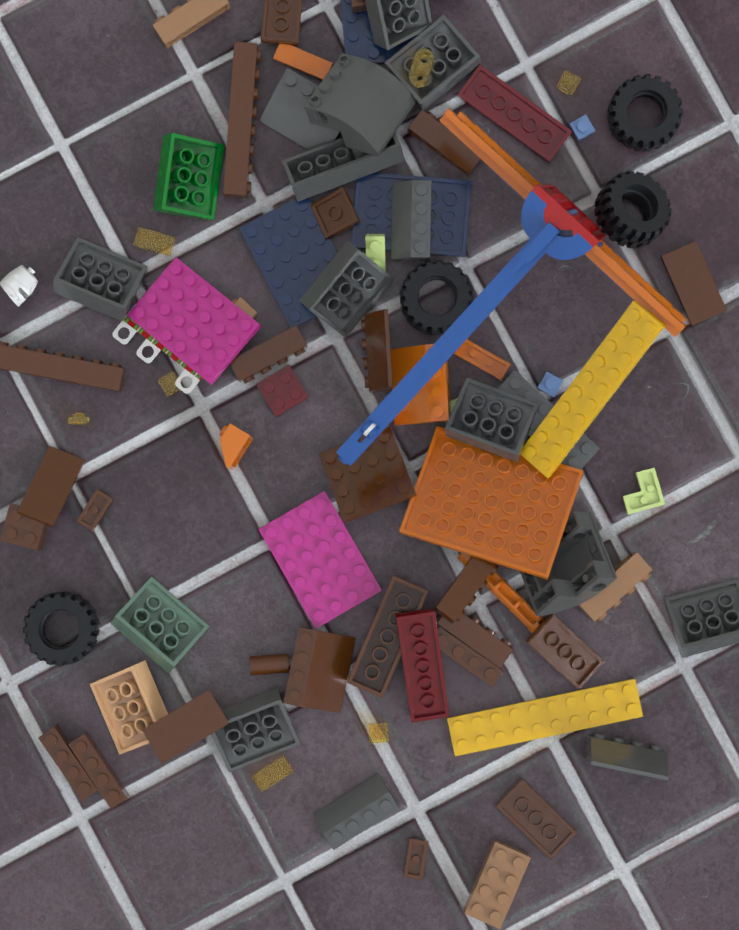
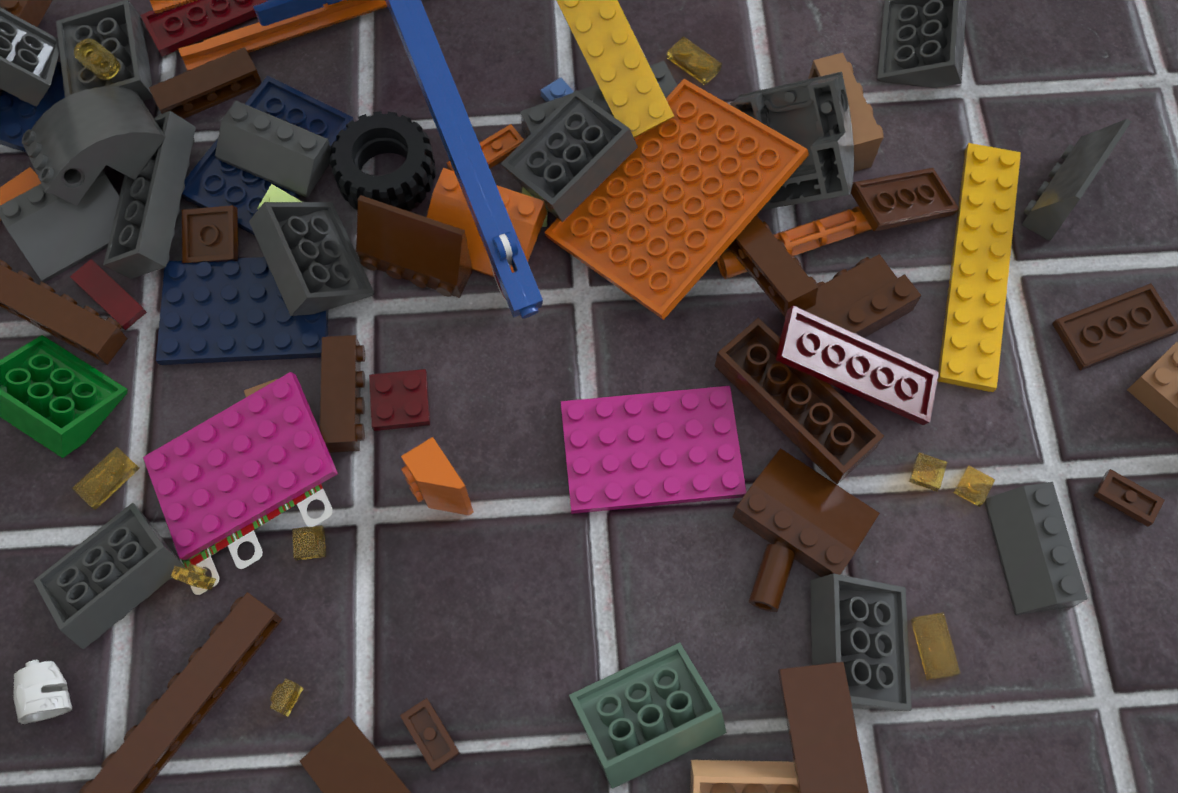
camera: 65 degrees left, 20 degrees down
reddish brown plate [319,426,417,523] -> none
yellowish green plate [622,467,665,515] -> none
none -> dark red tile [70,259,147,331]
none -> clear yellow plate [171,563,216,590]
none -> clear yellow plate [667,36,722,85]
none -> clear yellow plate [953,465,995,507]

